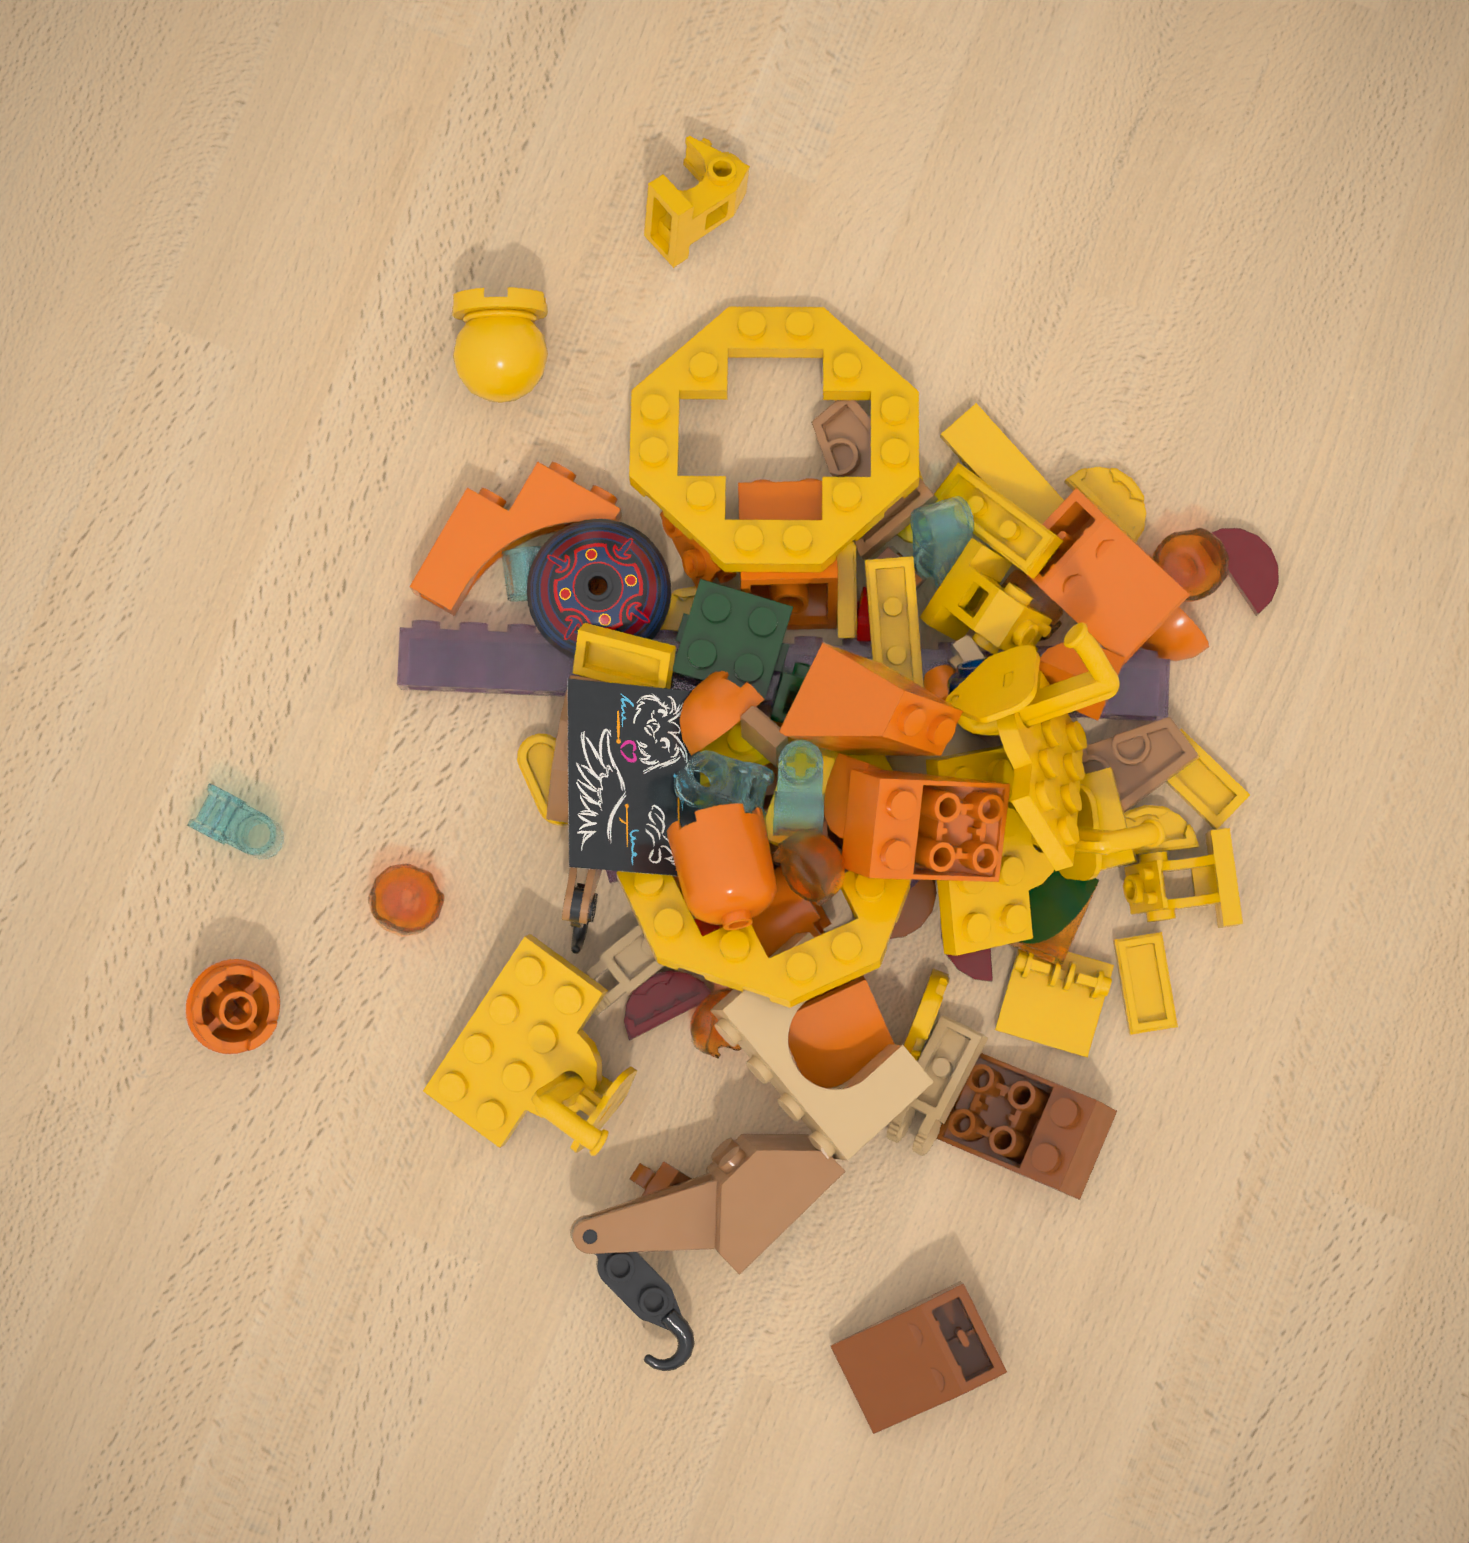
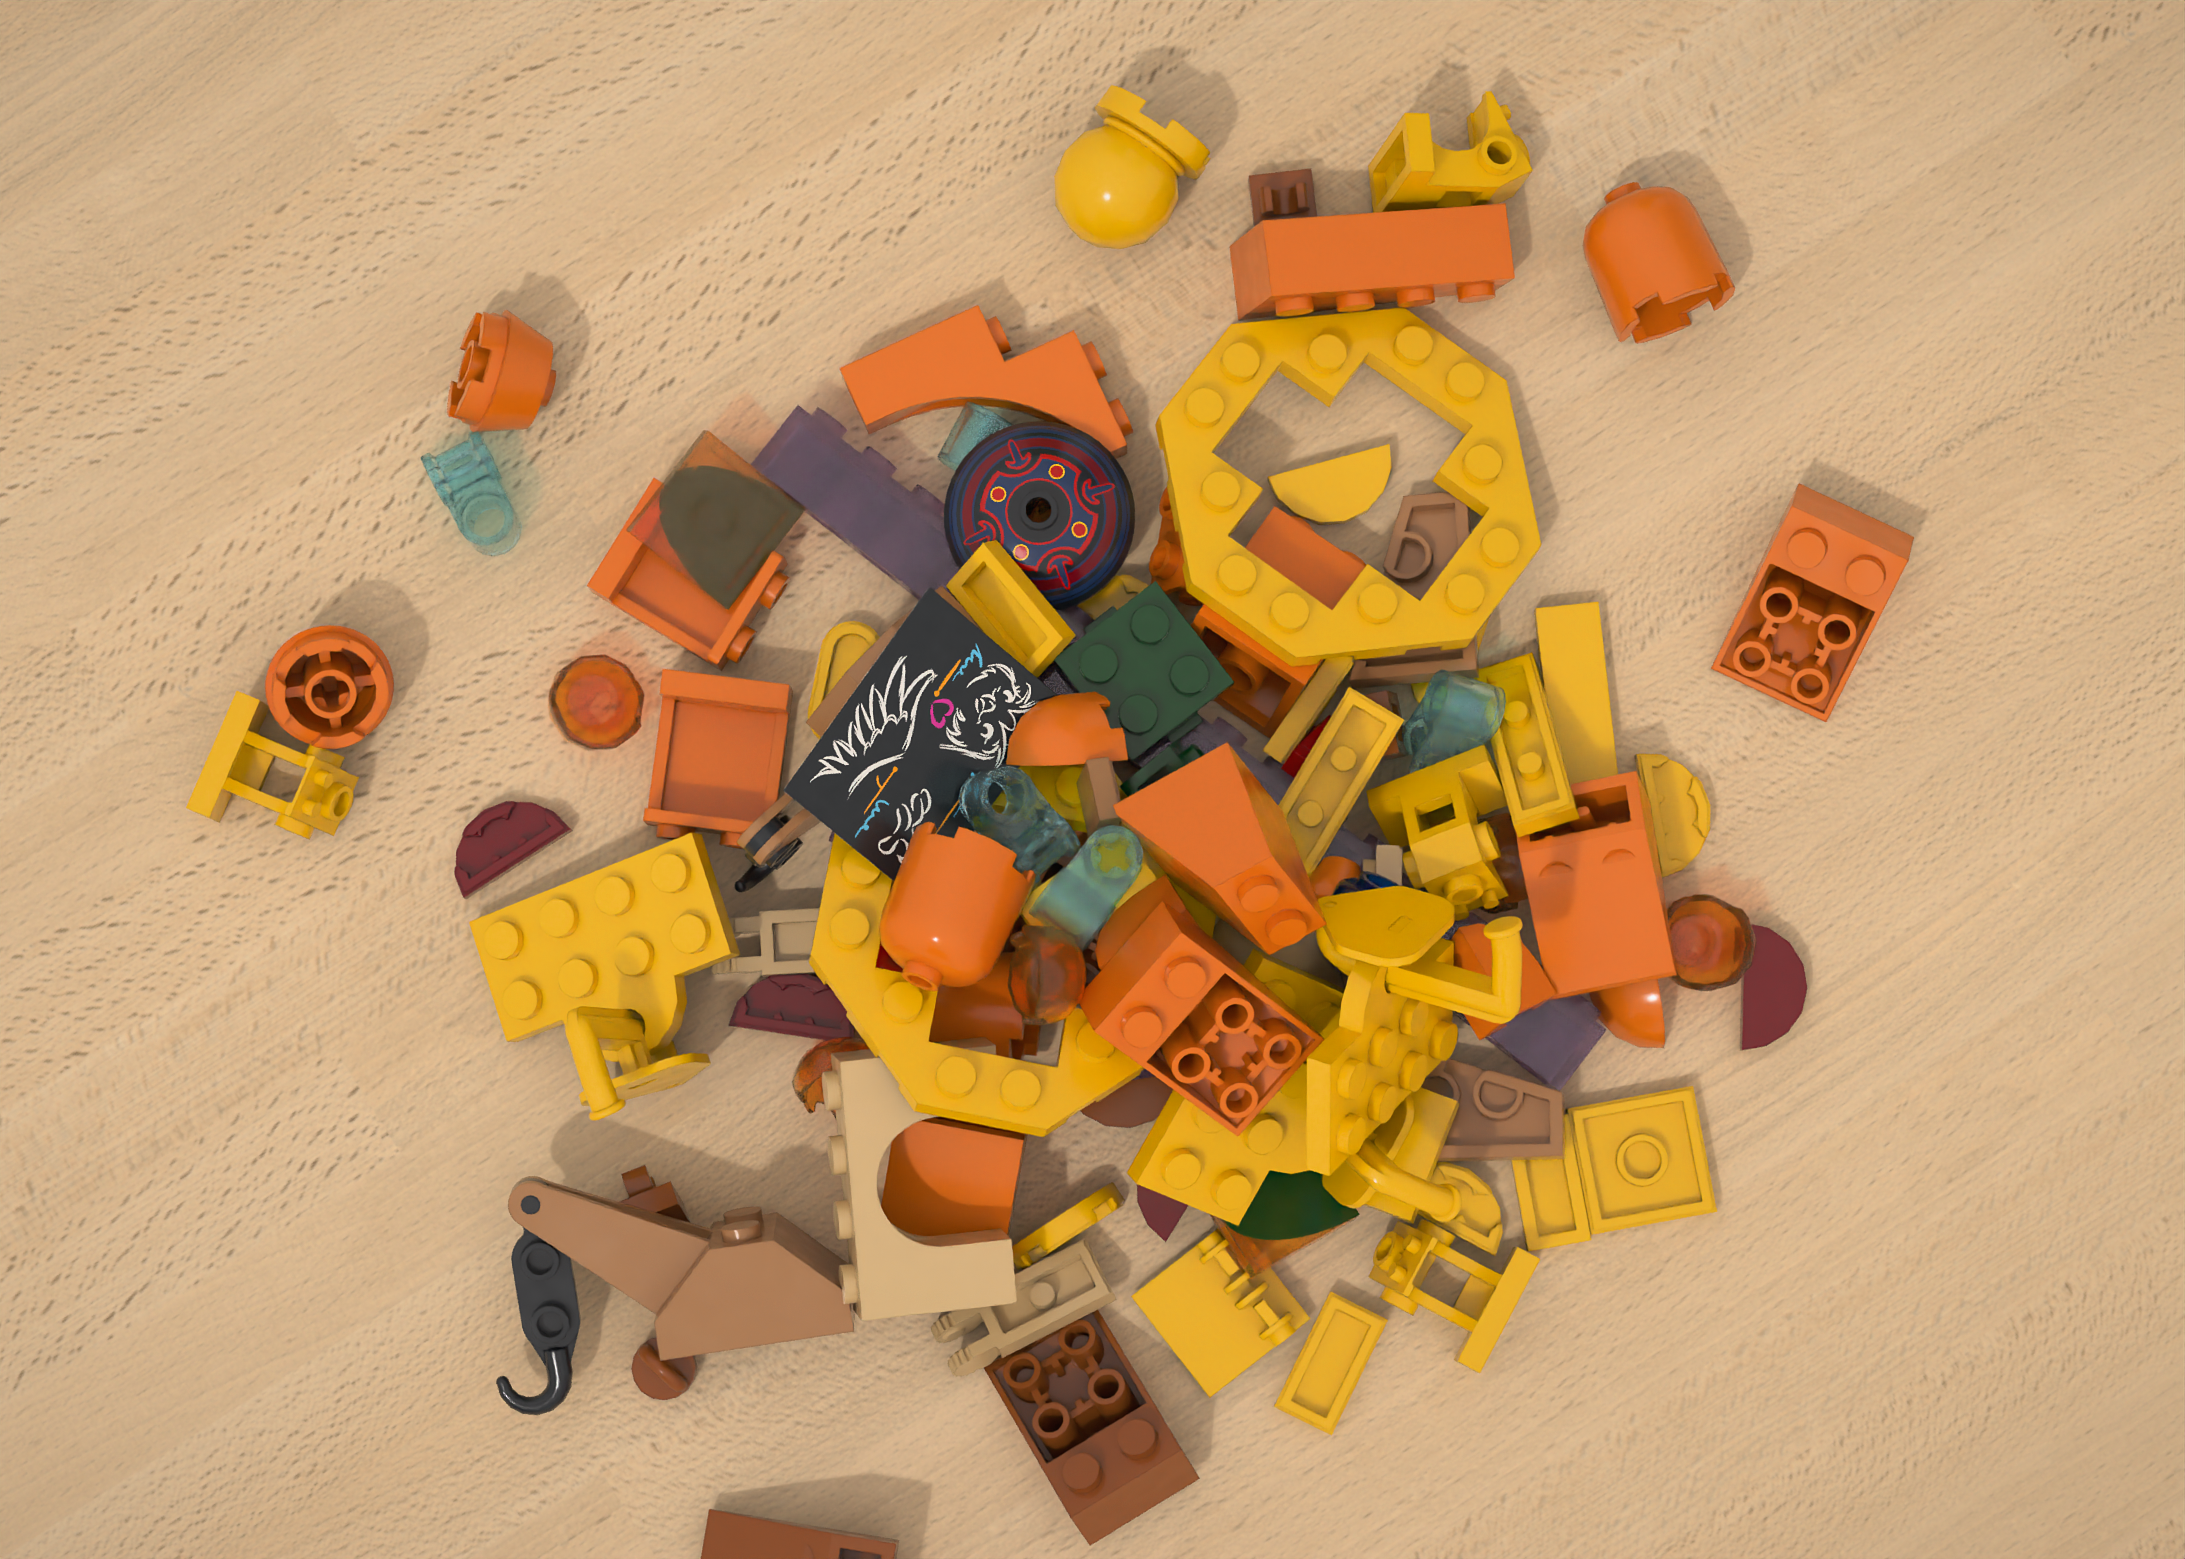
camera: 40 degrees right, 0 degrees up
none -> yellow tile [186,691,359,840]
none -> orange cone [447,310,556,432]
none -> dark red tile [454,801,573,899]
none -> orange panel [587,478,790,671]
none -> clear orange tile [626,430,805,610]
none -> dark orange tile [631,1338,697,1400]
none -> orange panel [643,669,793,849]
none -> orange wedge [1229,203,1515,320]
none -> dark orange tile [1248,168,1317,227]
none -> yellow tile [1267,444,1391,525]
none -> yellow tile [1566,1086,1717,1235]
none -> orange cylinder [1582,182,1735,344]
none -> orange slope [1711,483,1914,722]

